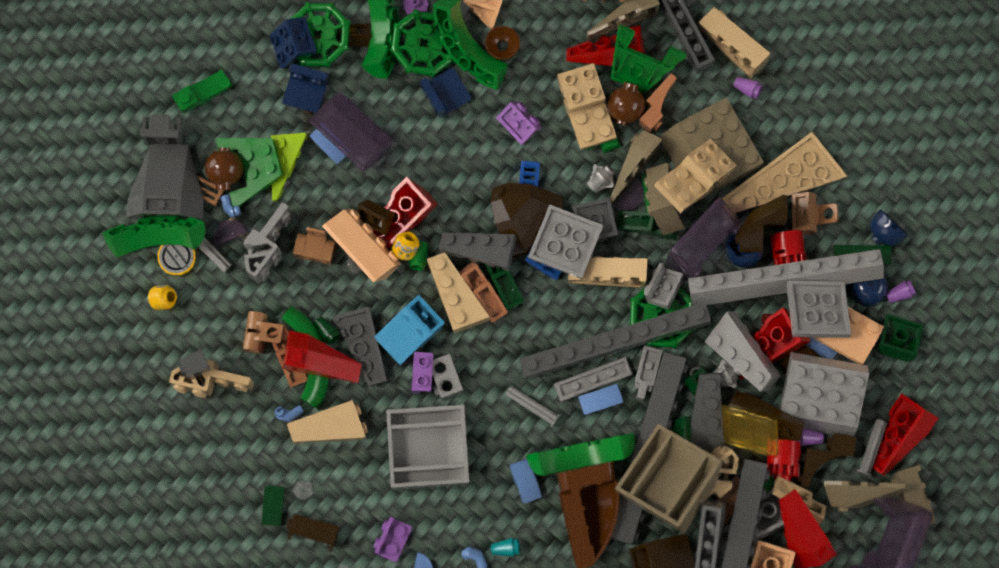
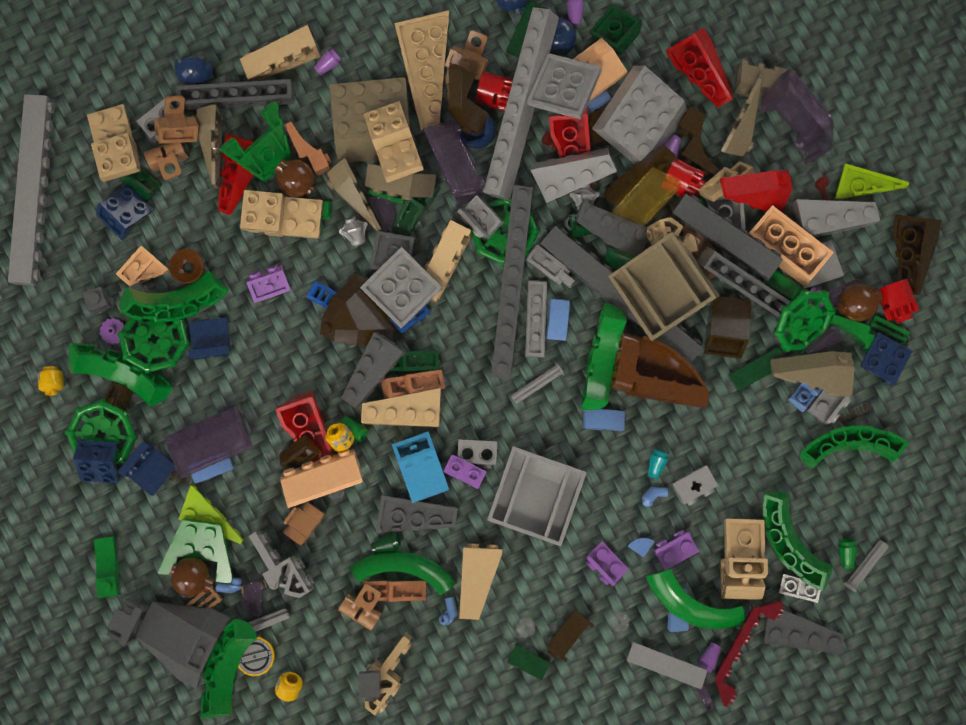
camera: 65 degrees left, 5 degrees up
red wedge [282,330,361,383] -> none
light grey axle [856,419,887,477] -> none

